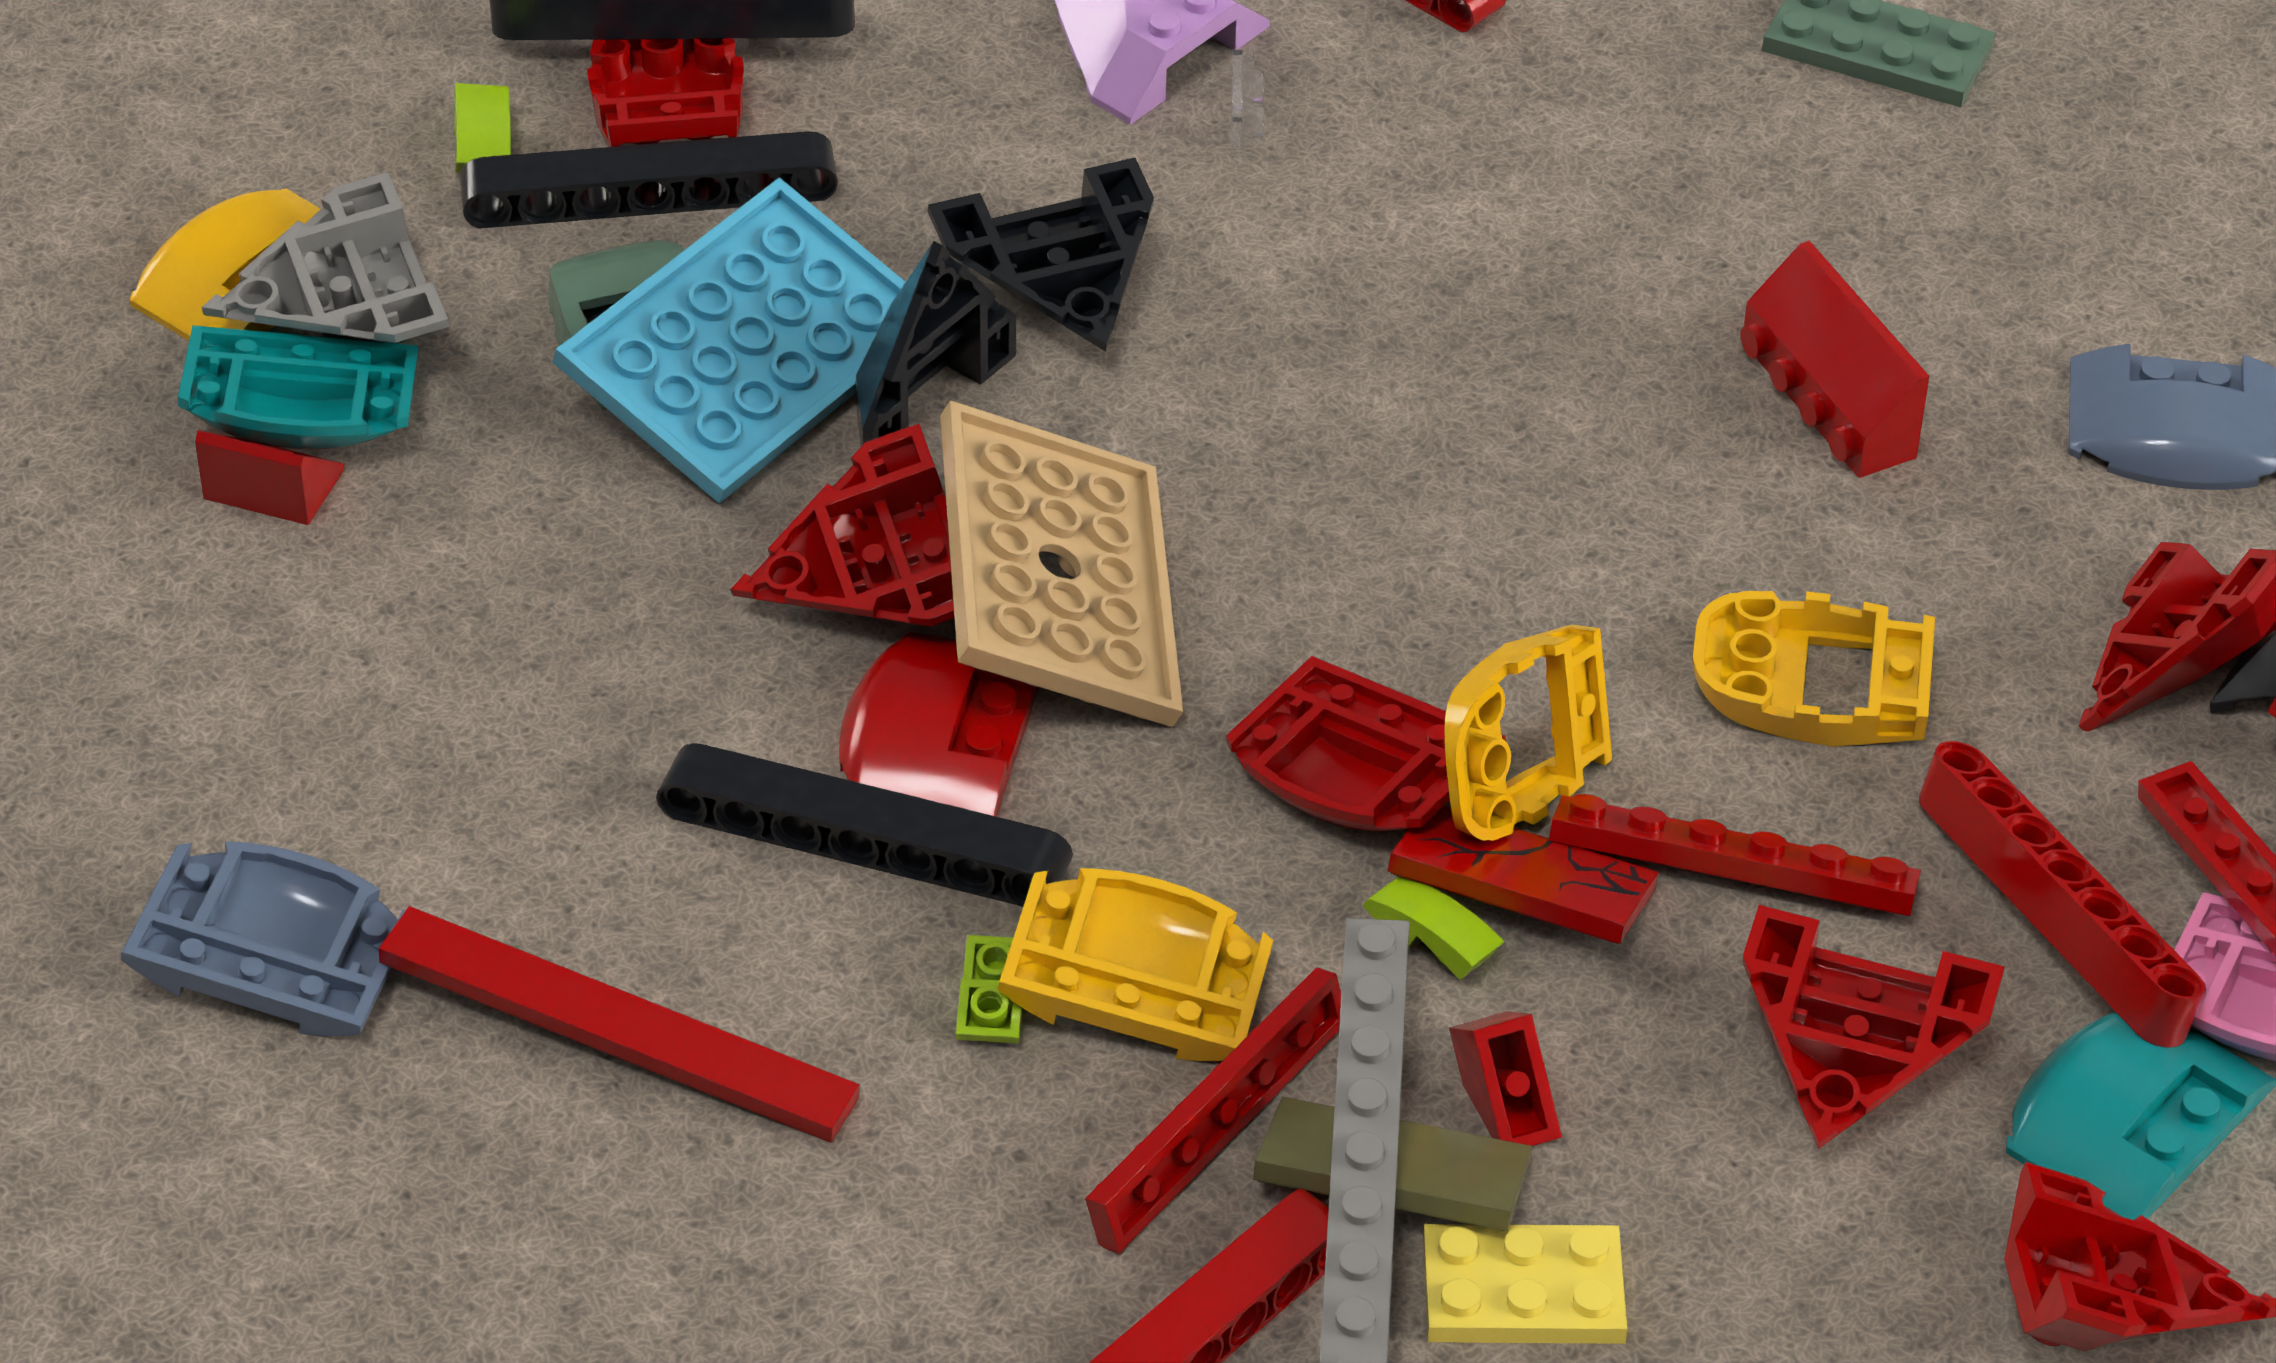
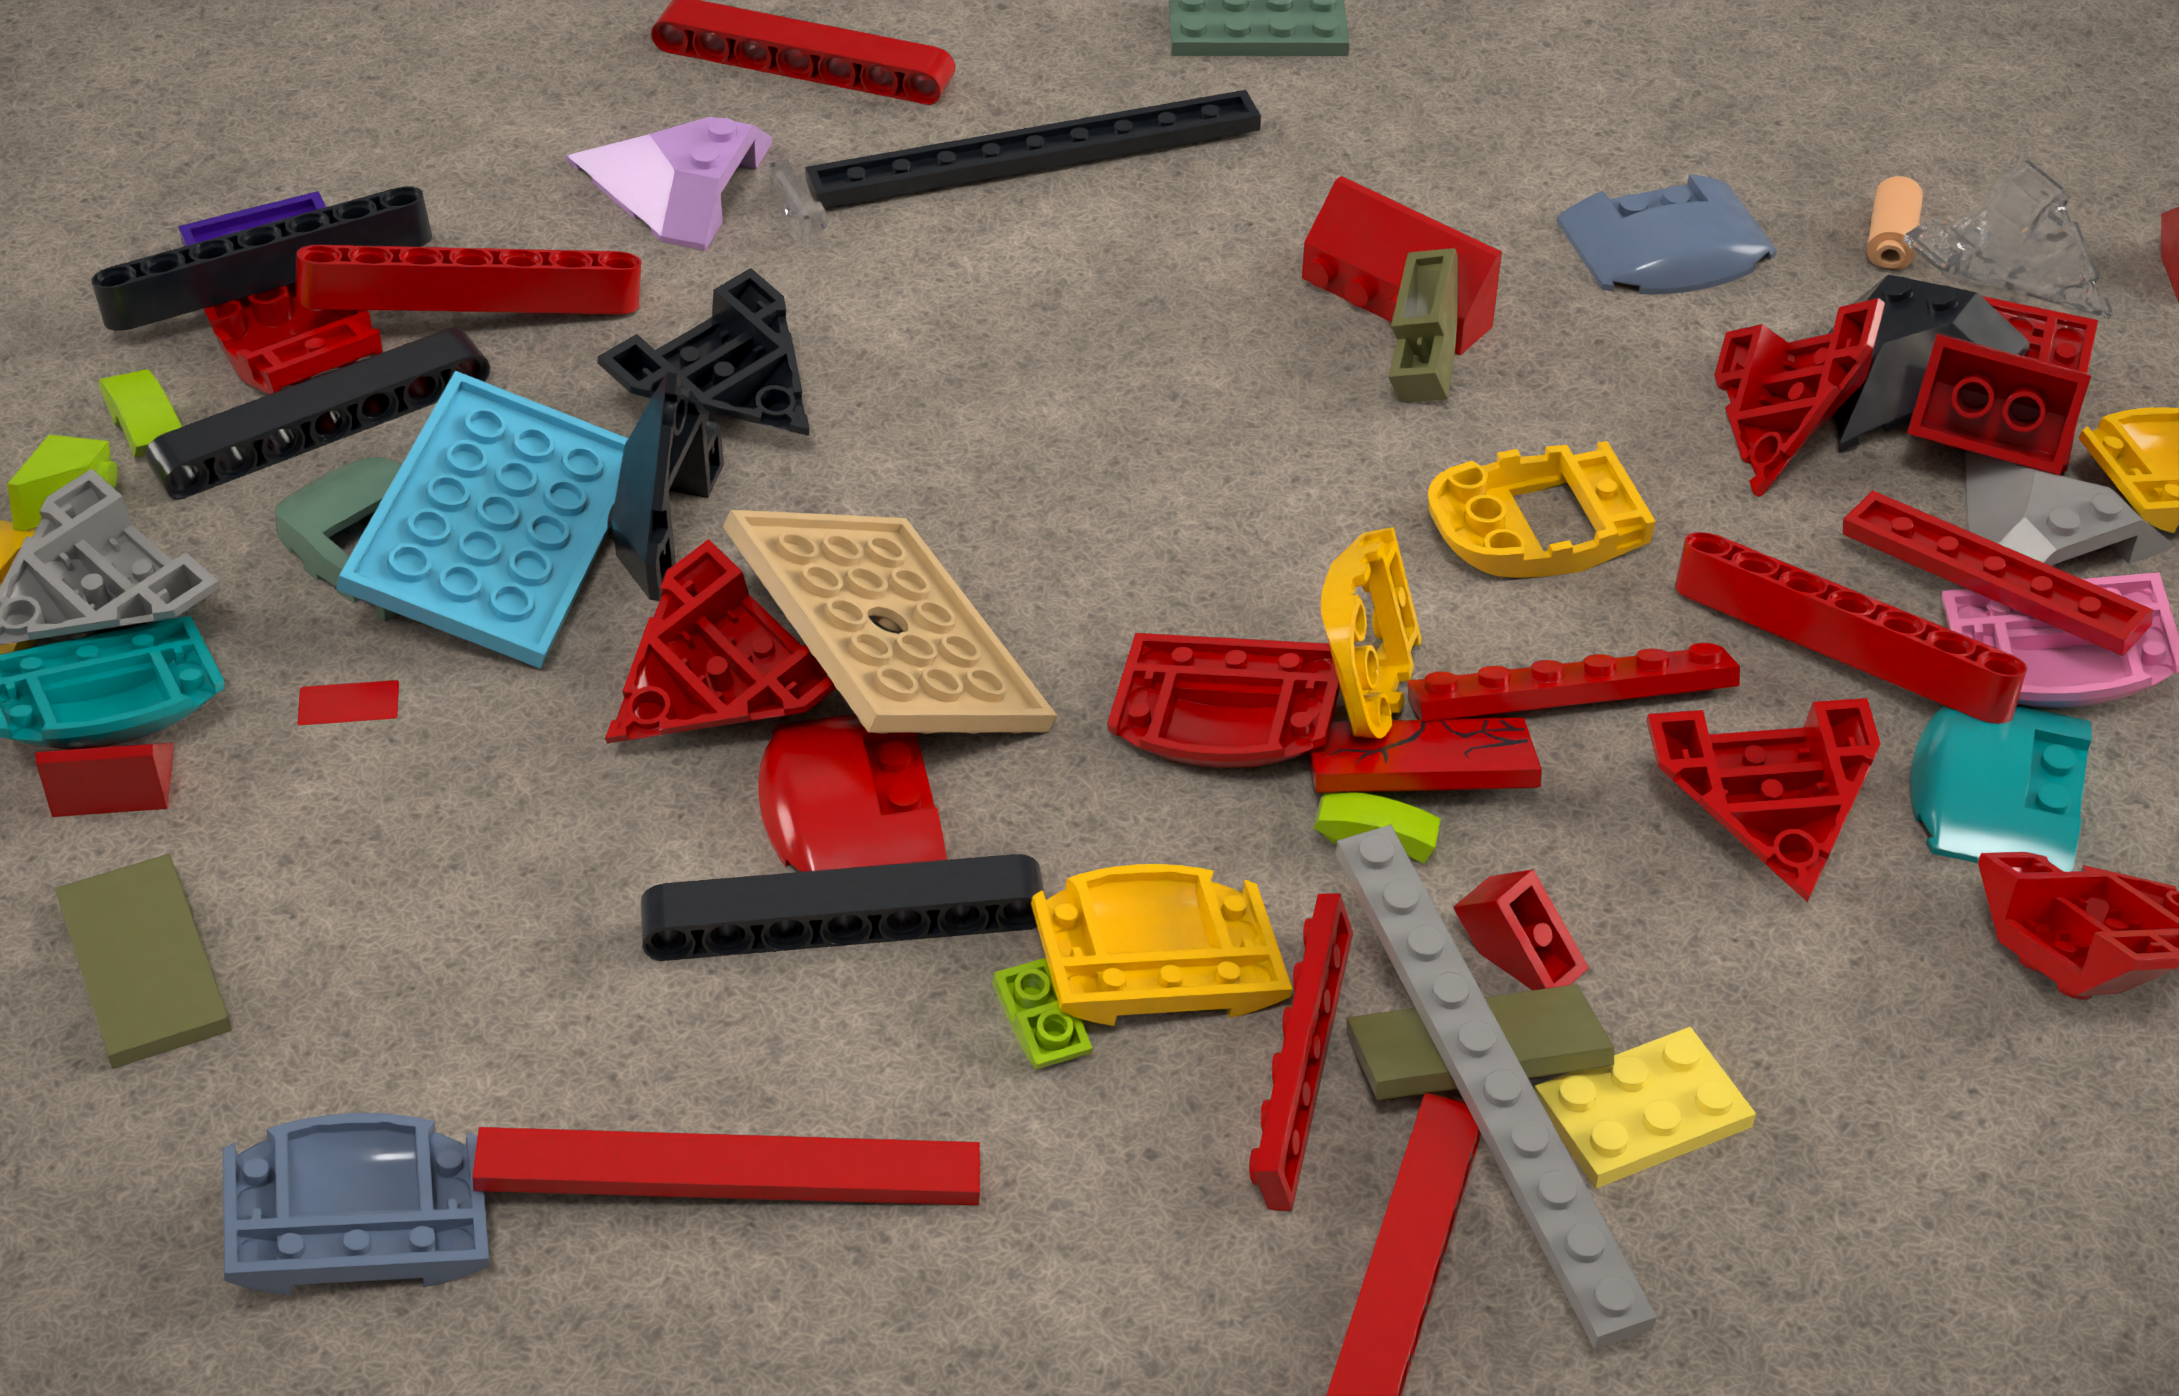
camera: 25 degrees left, 0 degrees up
none -> lime slope [7,434,118,531]
none -> olive tile [54,853,232,1069]
none -> red beam [296,245,642,314]
none -> red sticker [297,680,399,726]
none -> black plate [805,90,1261,209]
none -> olive slope [1388,248,1458,403]

